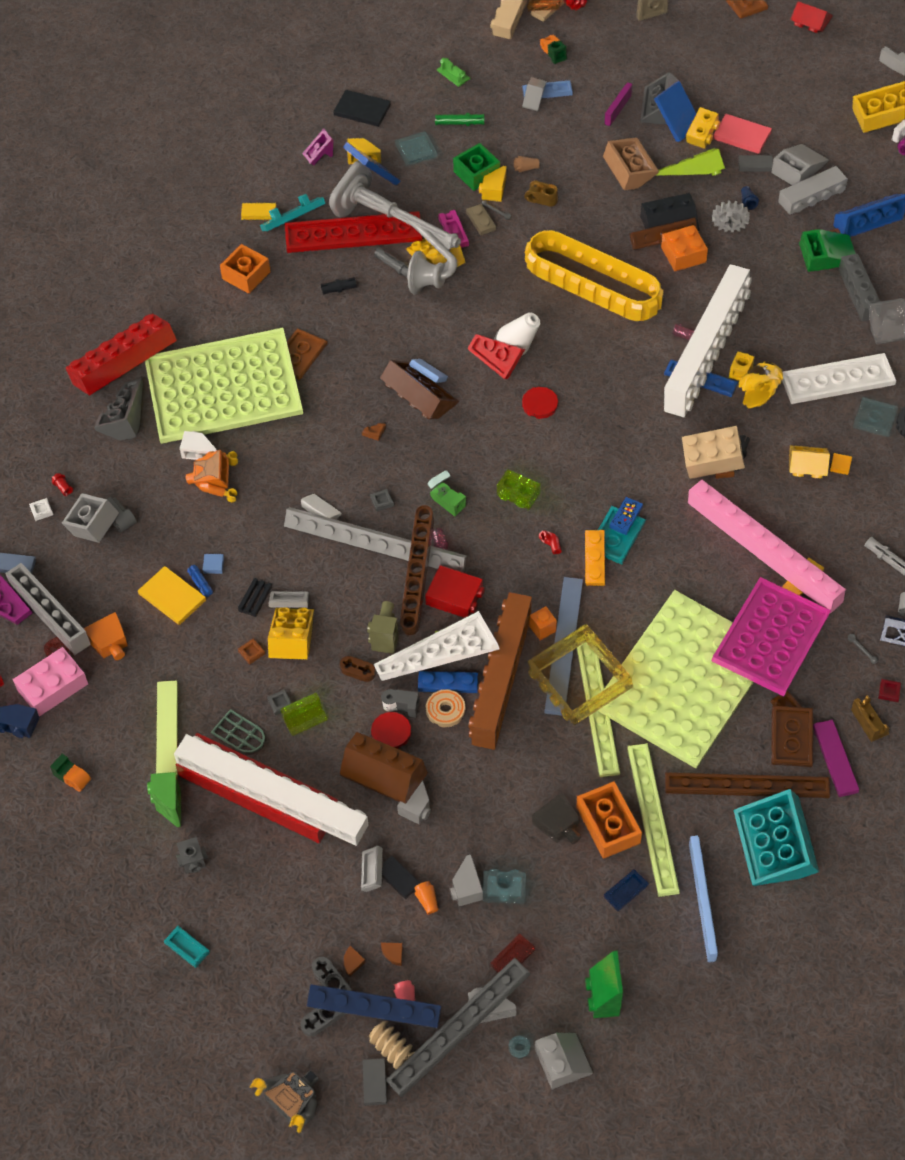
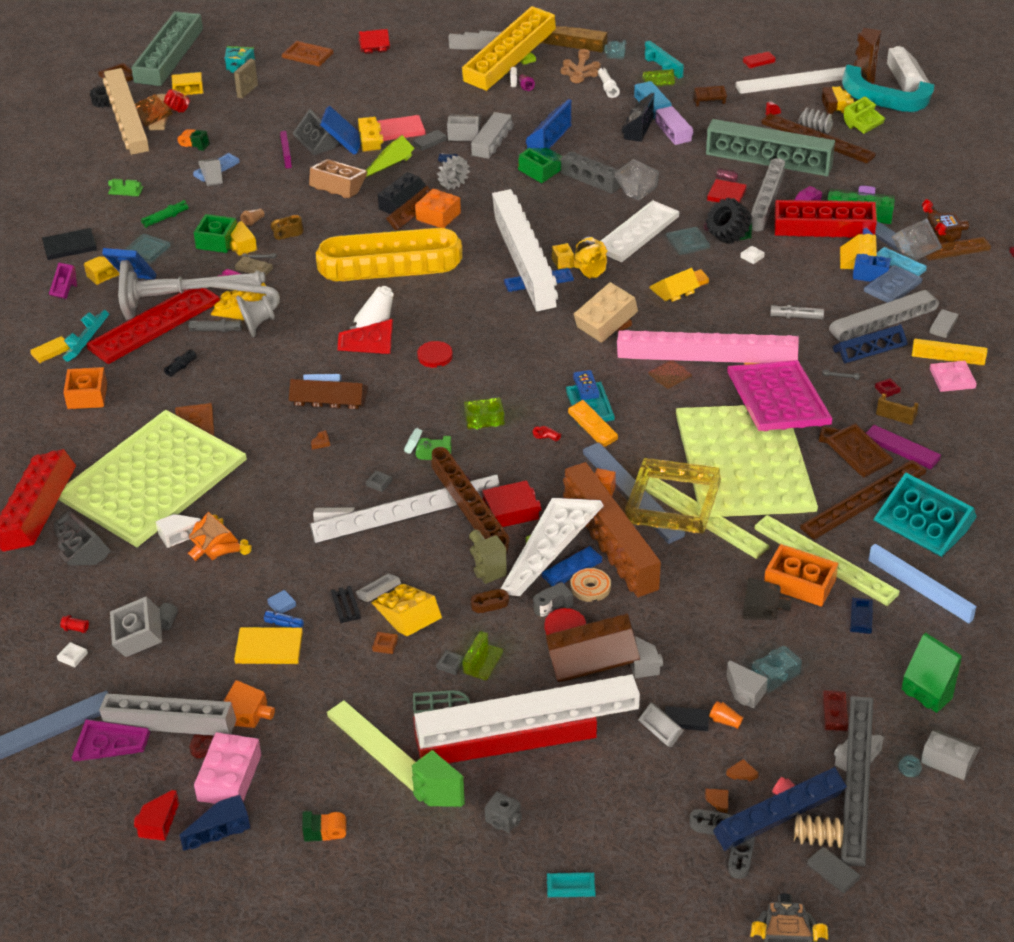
camera: 40 degrees left, 15 degrees down
clear pink pin [672,324,694,340] -> none
none -> clear orange piece [648,360,692,389]

